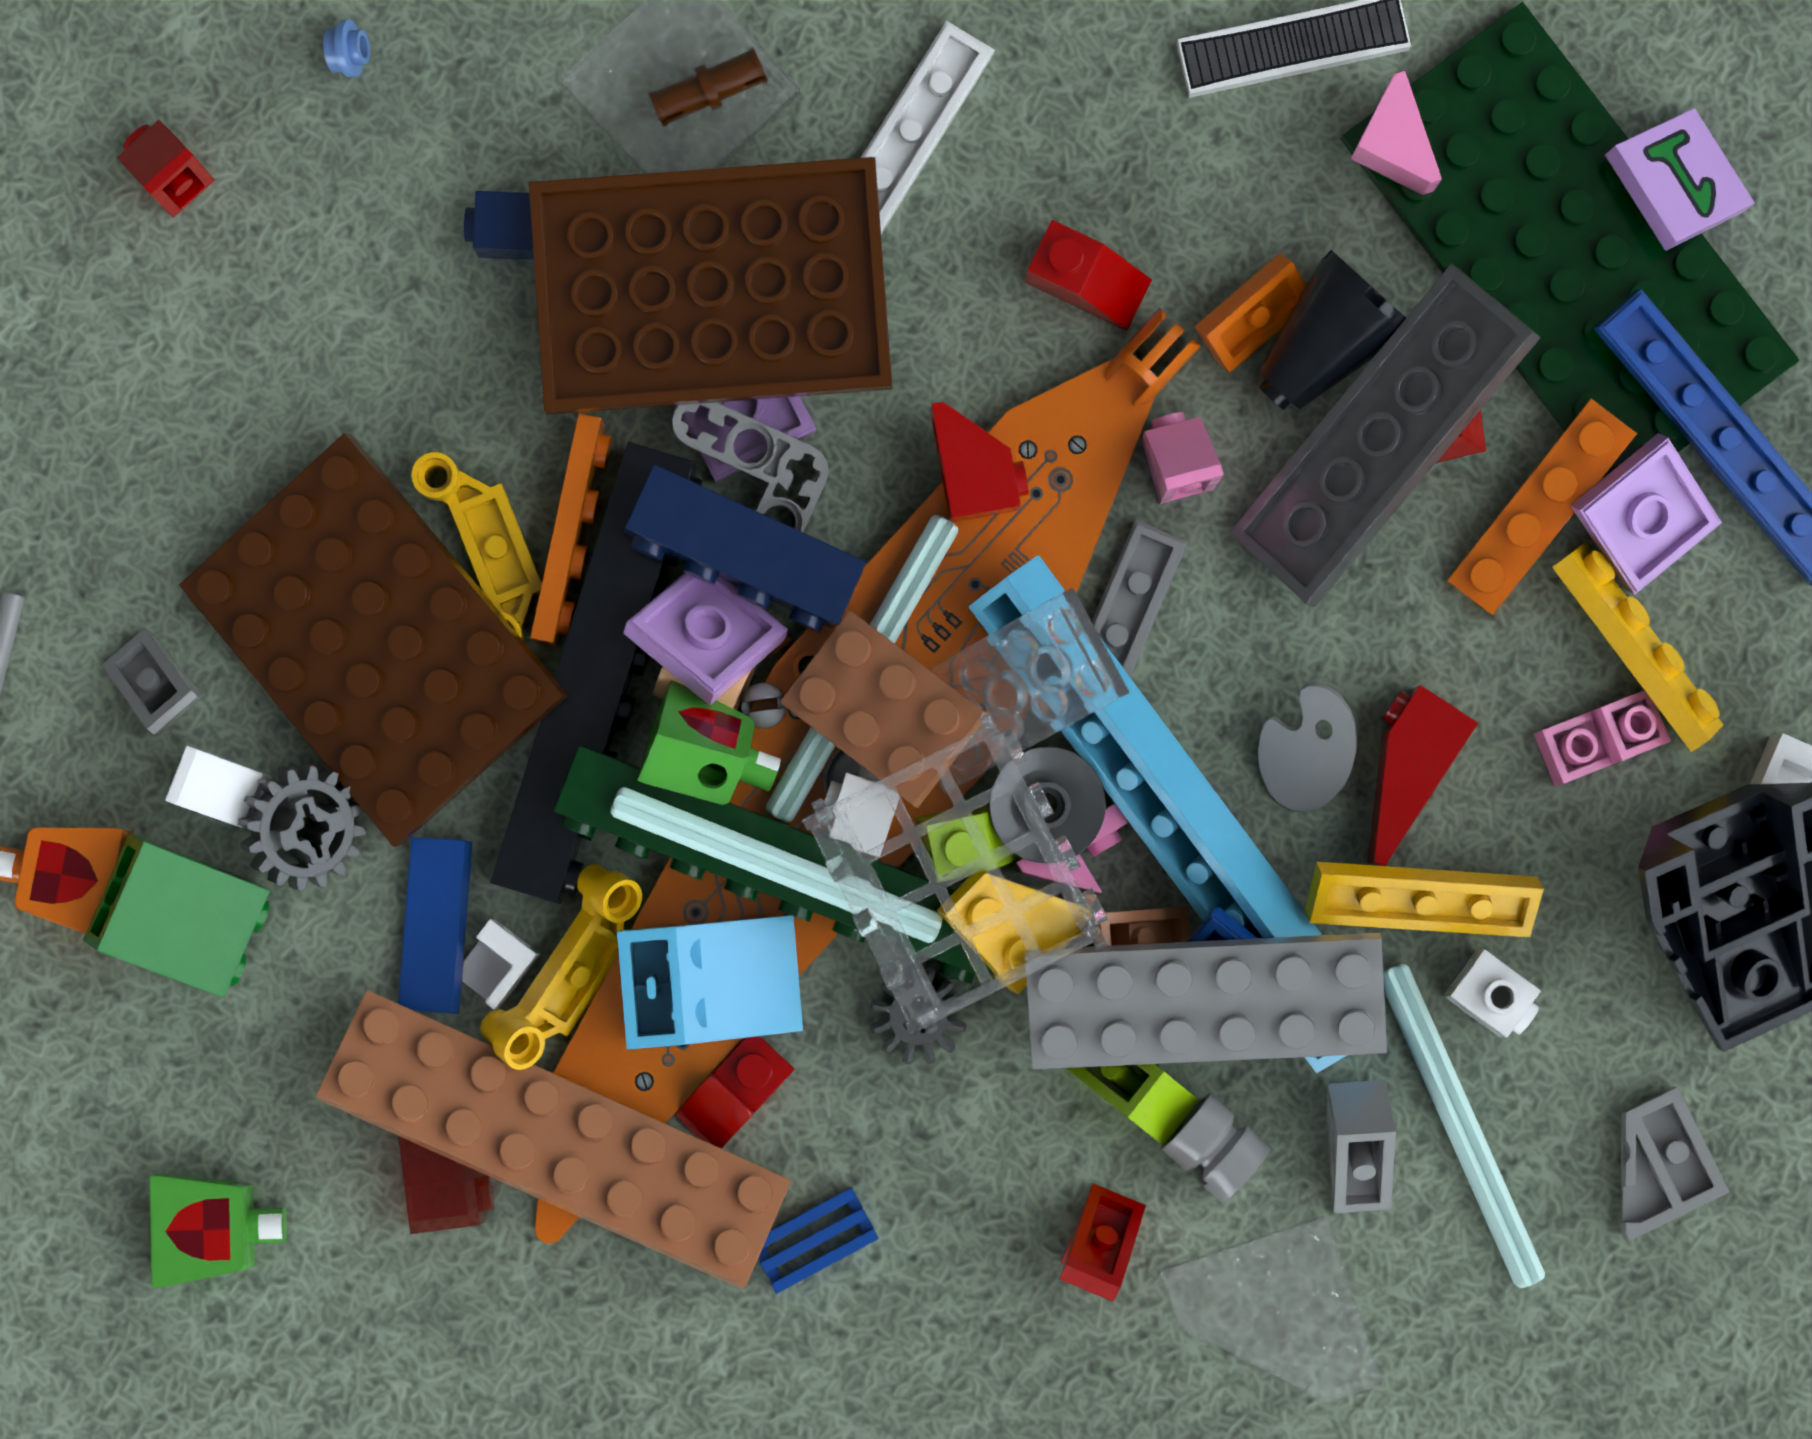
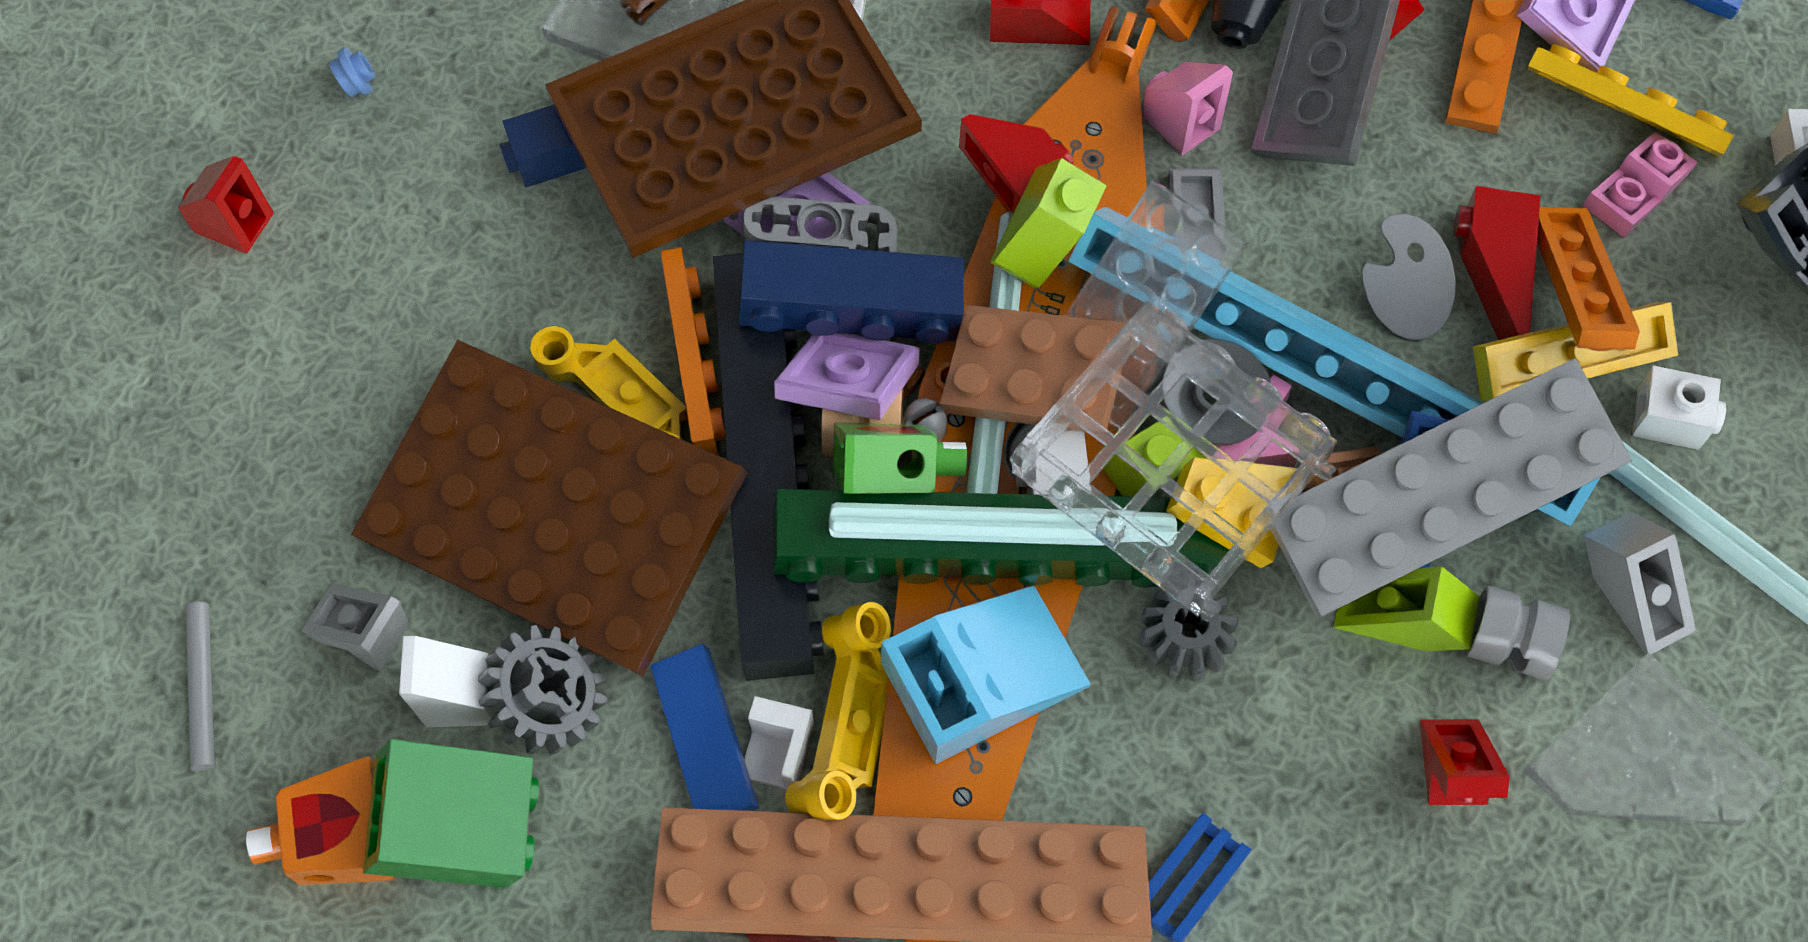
camera: 20 degrees left, 20 degrees down
red slope [675,1036,795,1149] -> none
none -> lime slope [990,158,1107,289]
none -> orange plate [1537,207,1640,351]

